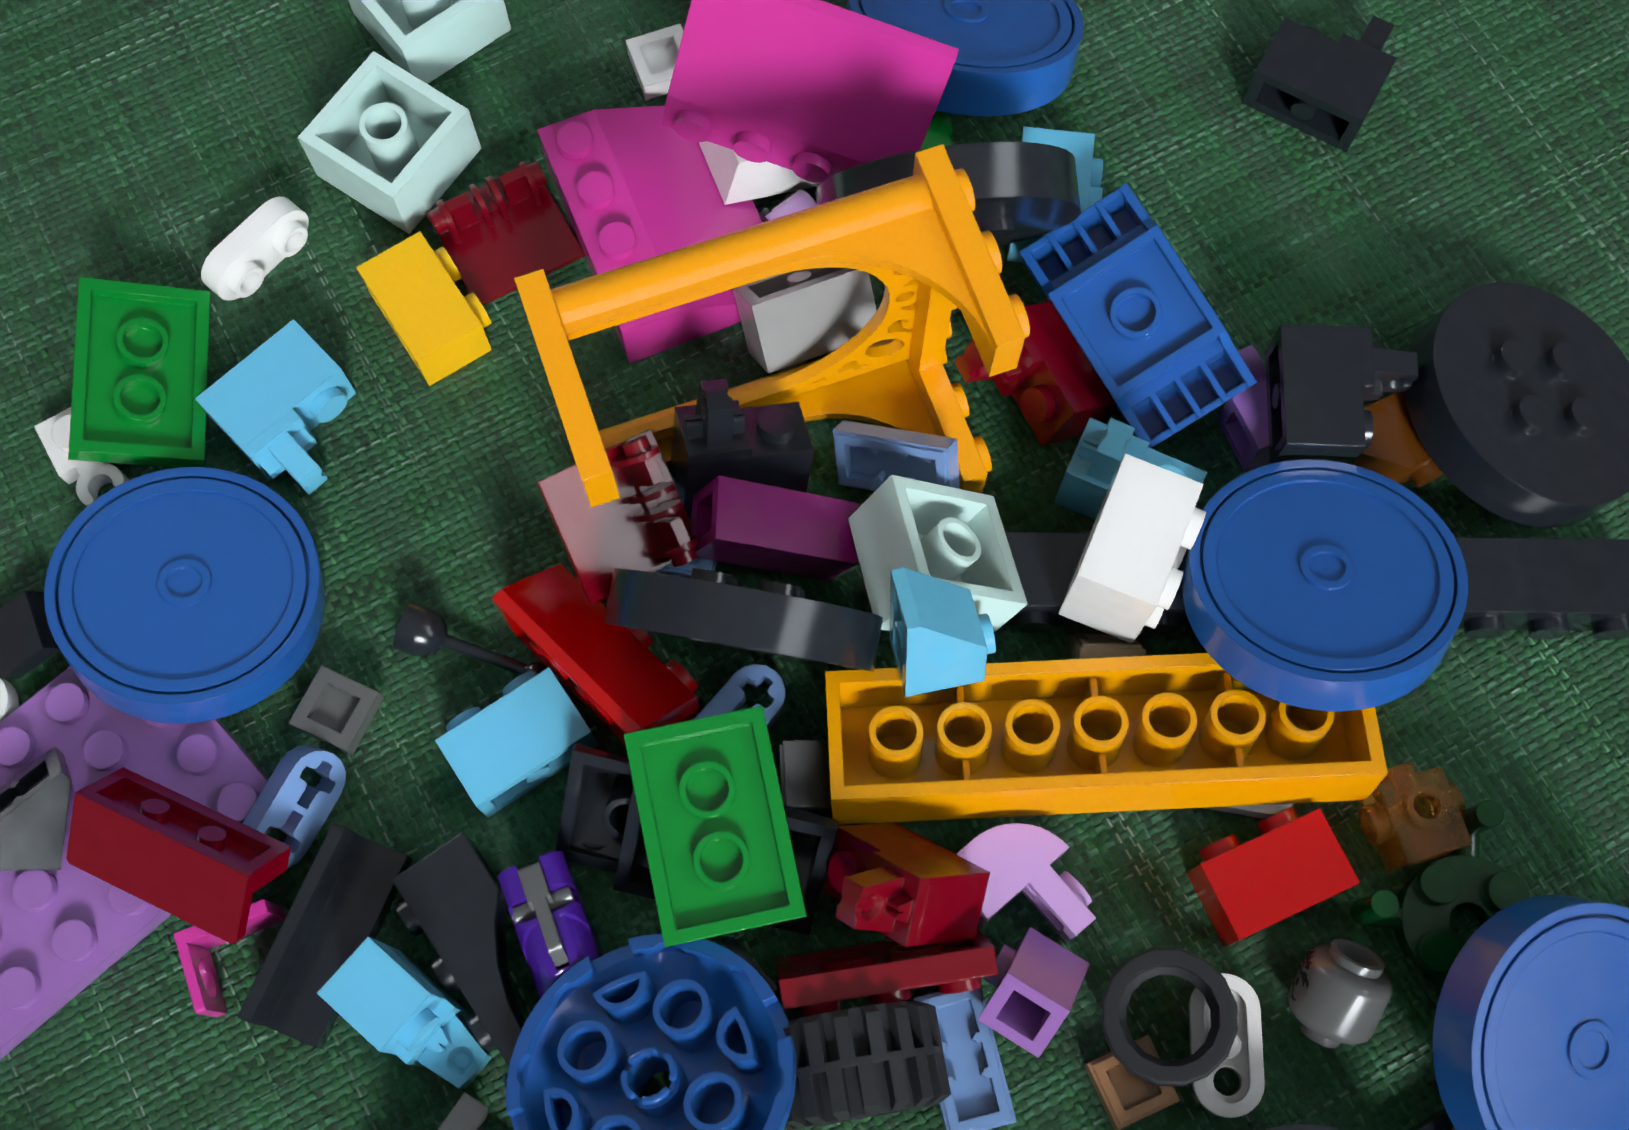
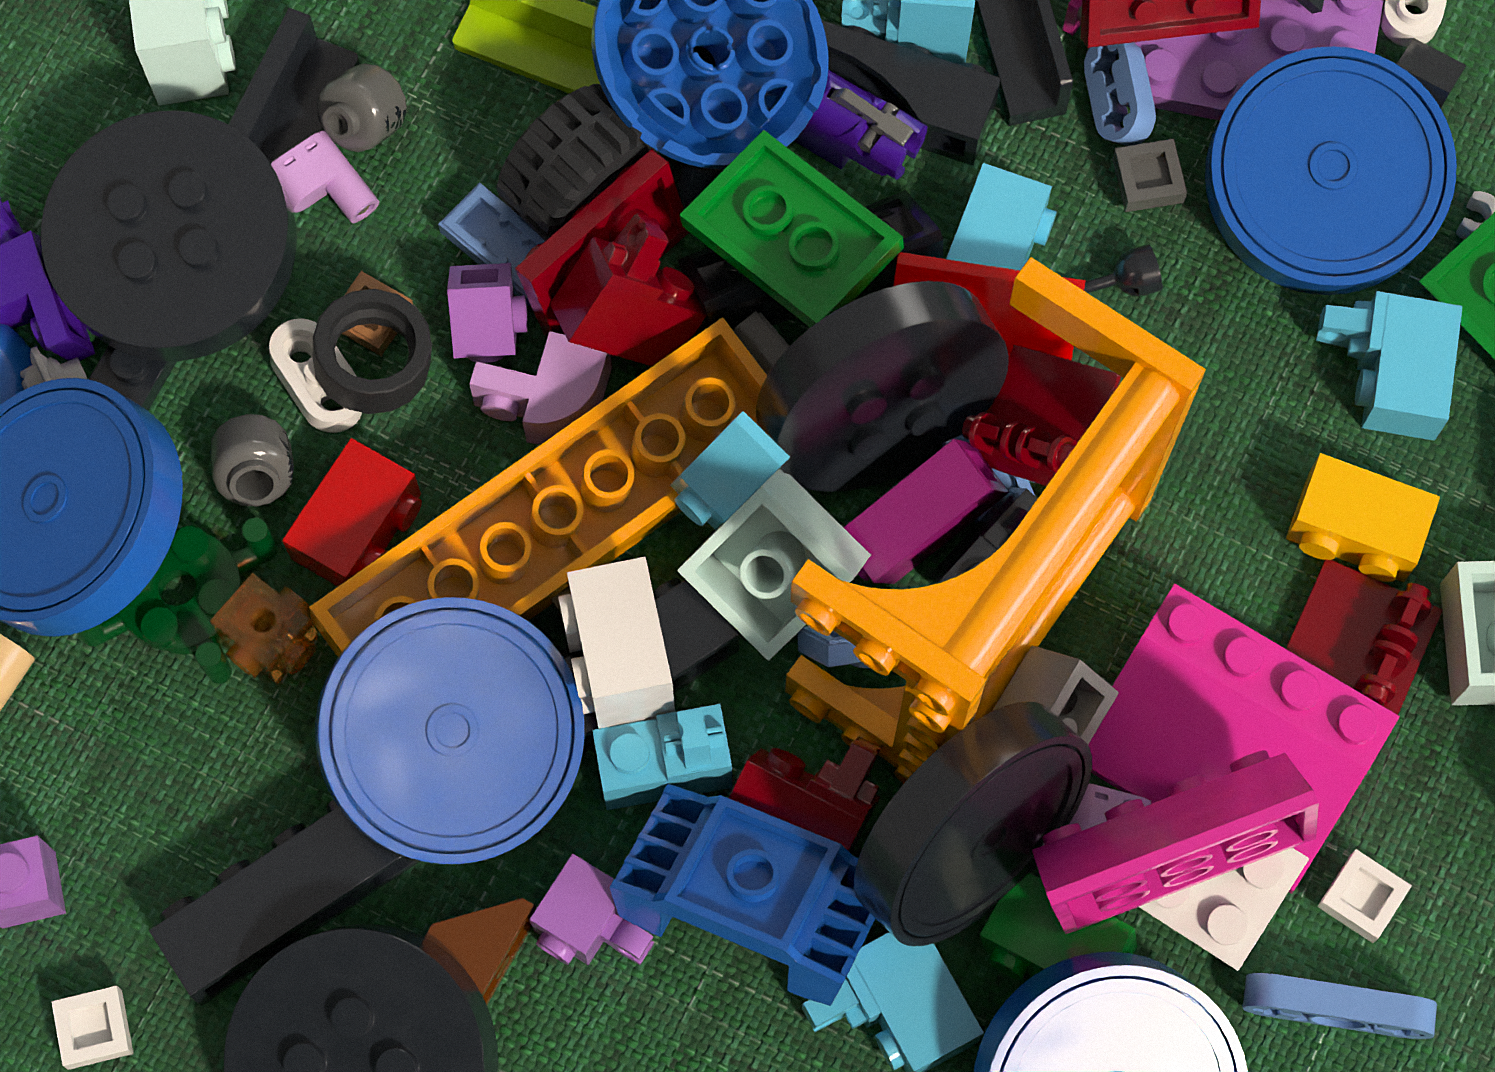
camera: 145 degrees right, 0 degrees up
black hinge [1265,324,1419,465] -> none

